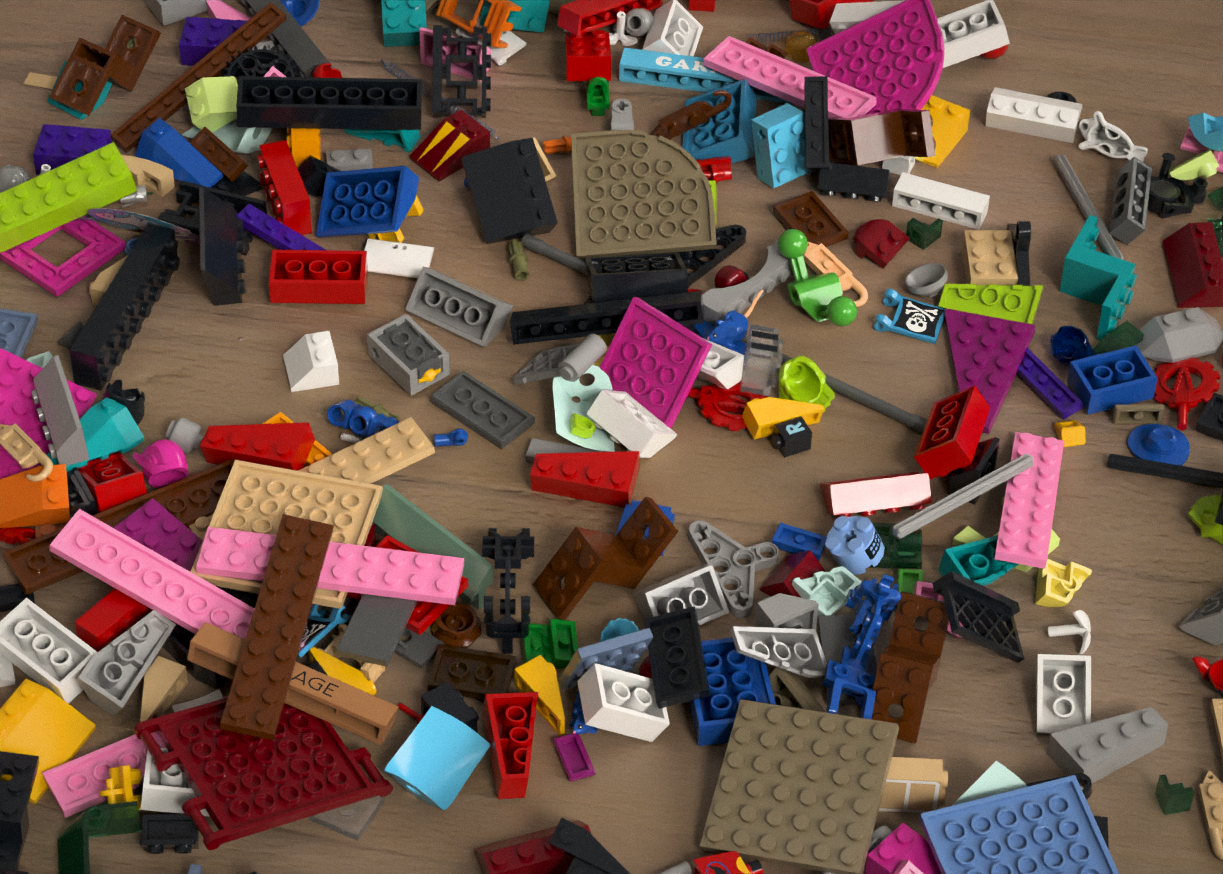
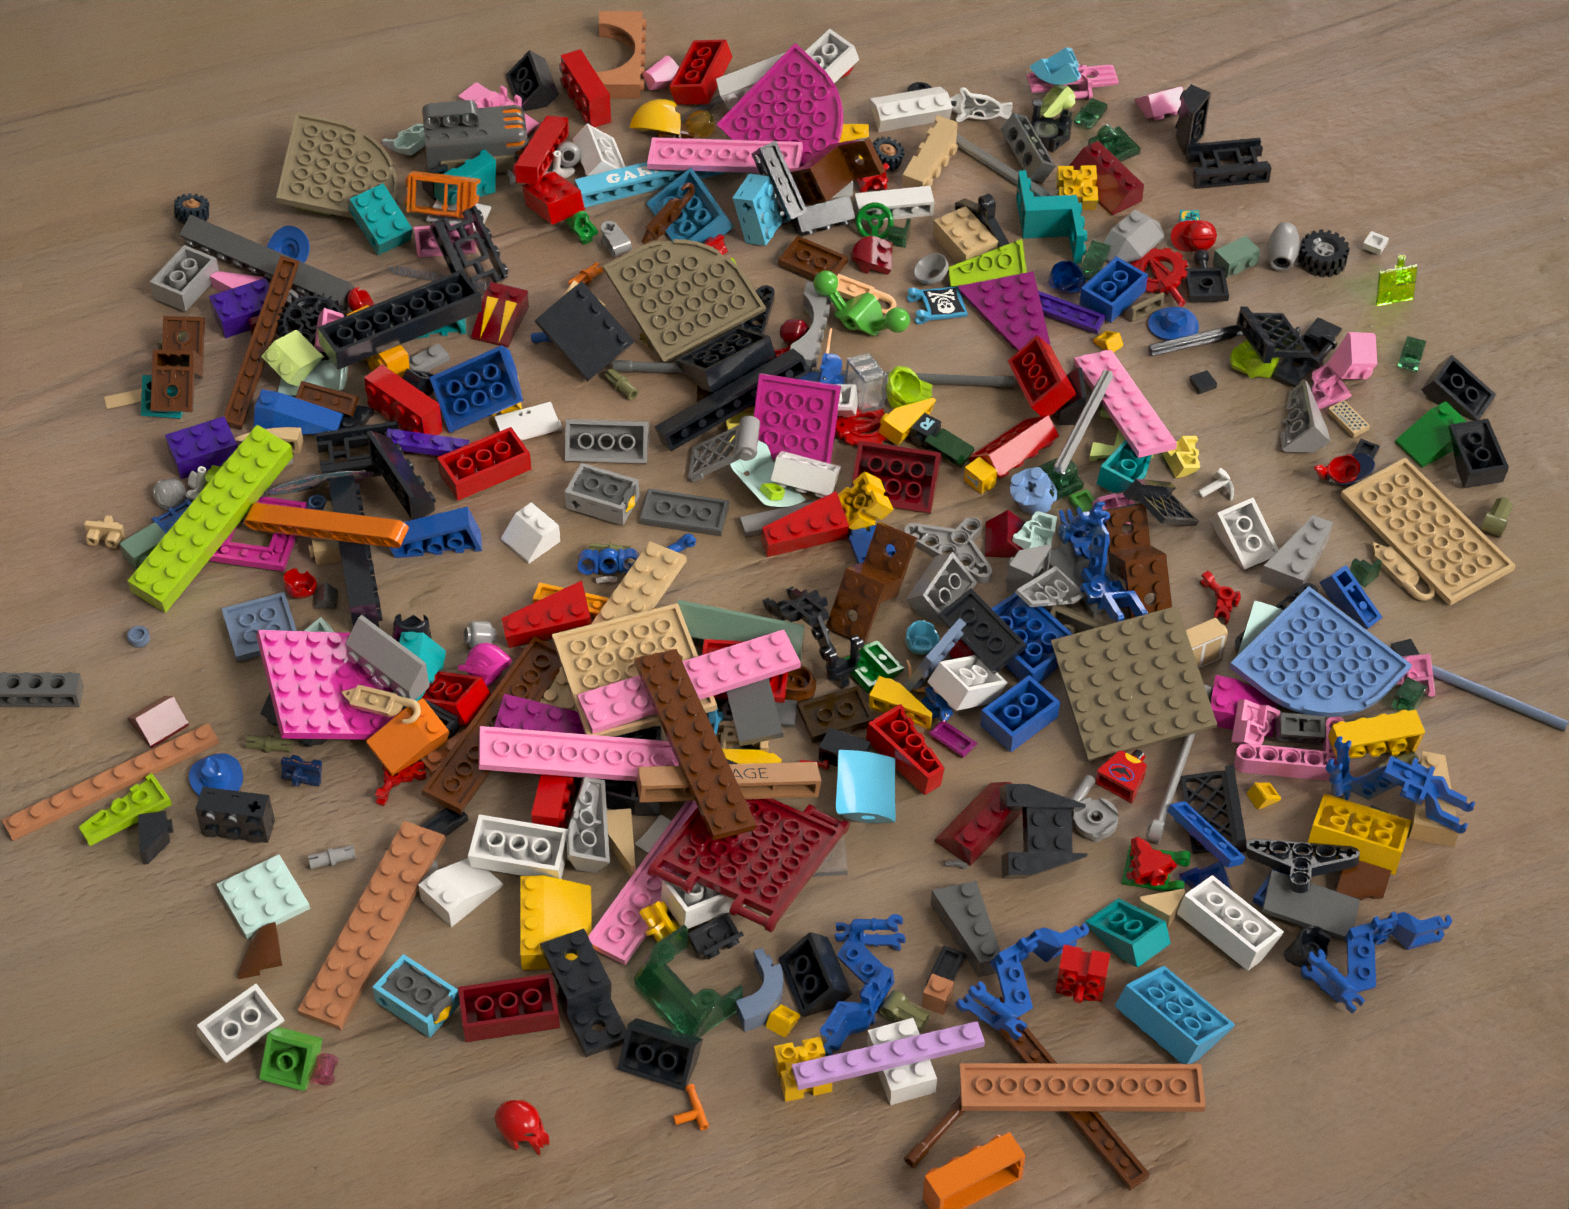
camera: 30 degrees left, 5 degrees up
blue plate [772,523,827,561] -> none
none -> orange beam [244,503,409,548]
none -> red hair [283,568,317,599]
none -> blue wedge [389,506,482,558]
none -> yellow brick [629,99,681,135]
none -> yellow brick [838,471,893,532]
none -> dark red slope [851,441,942,514]
none -> red hips [855,163,890,193]
none -> green piece [856,202,894,239]
none -> black wheel [873,136,905,172]
none -> tan wedge [902,115,958,189]
none -> dark green panel [925,428,975,468]
none -> yellow brick [964,457,997,494]
none -> blue brick [980,675,1060,753]
none -> yellow brick [1056,165,1098,210]
none -> black tile [1189,370,1217,394]
none -> red piece [1200,570,1241,625]
none -> blue slope [1319,565,1383,629]

